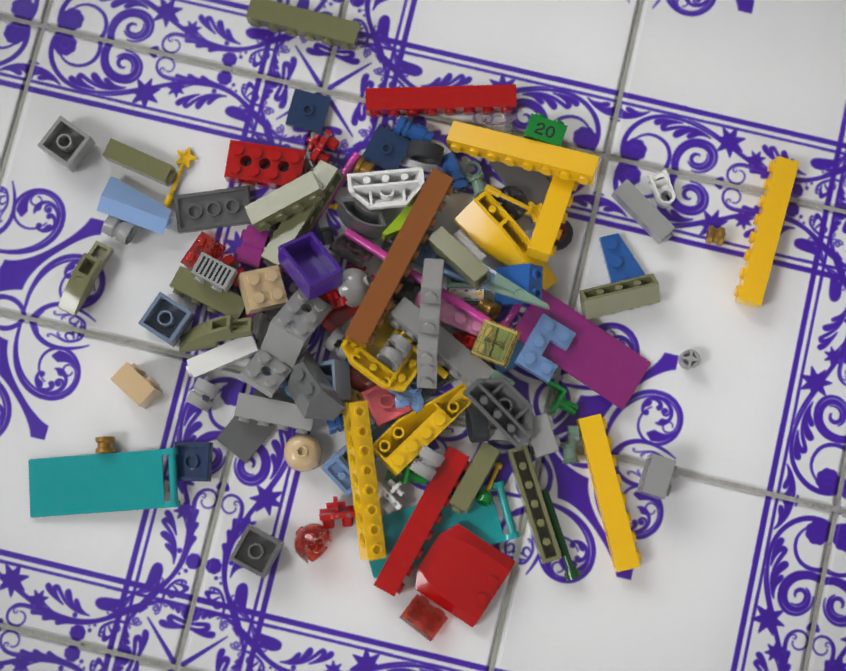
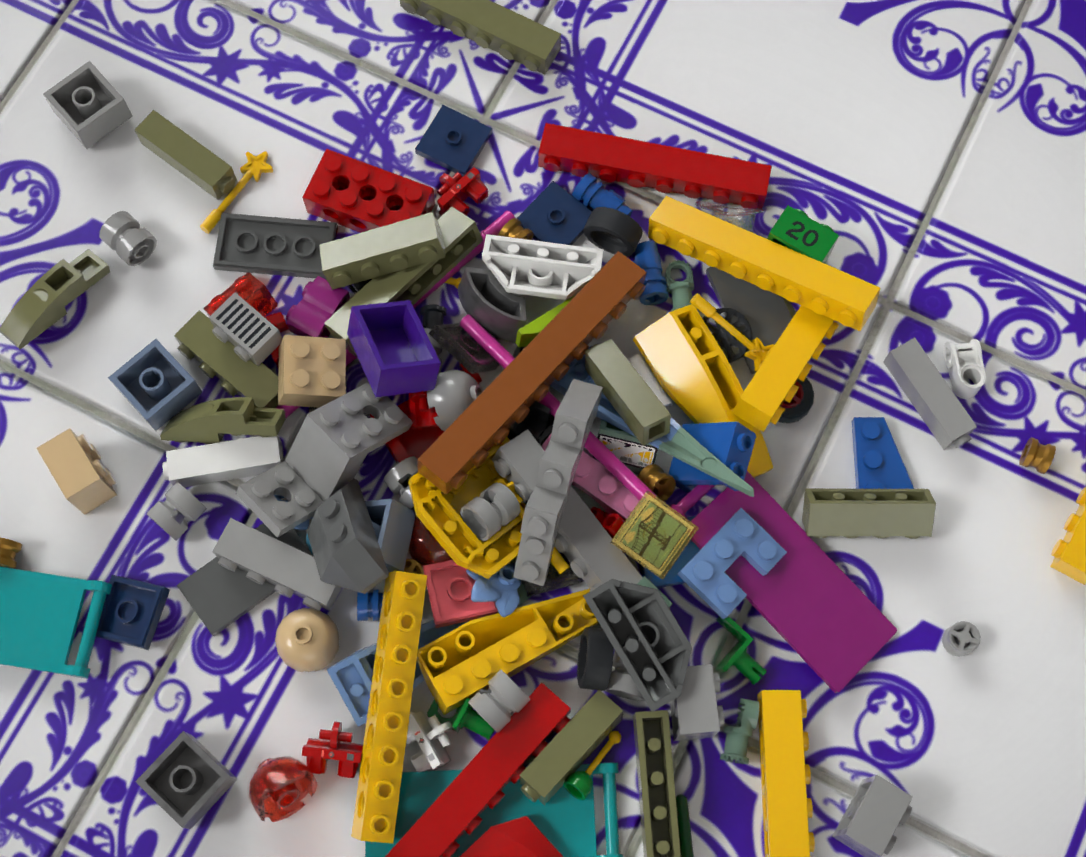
camera: 15 degrees right, 10 degrees down
light blue slope [97,176,173,235] -> none

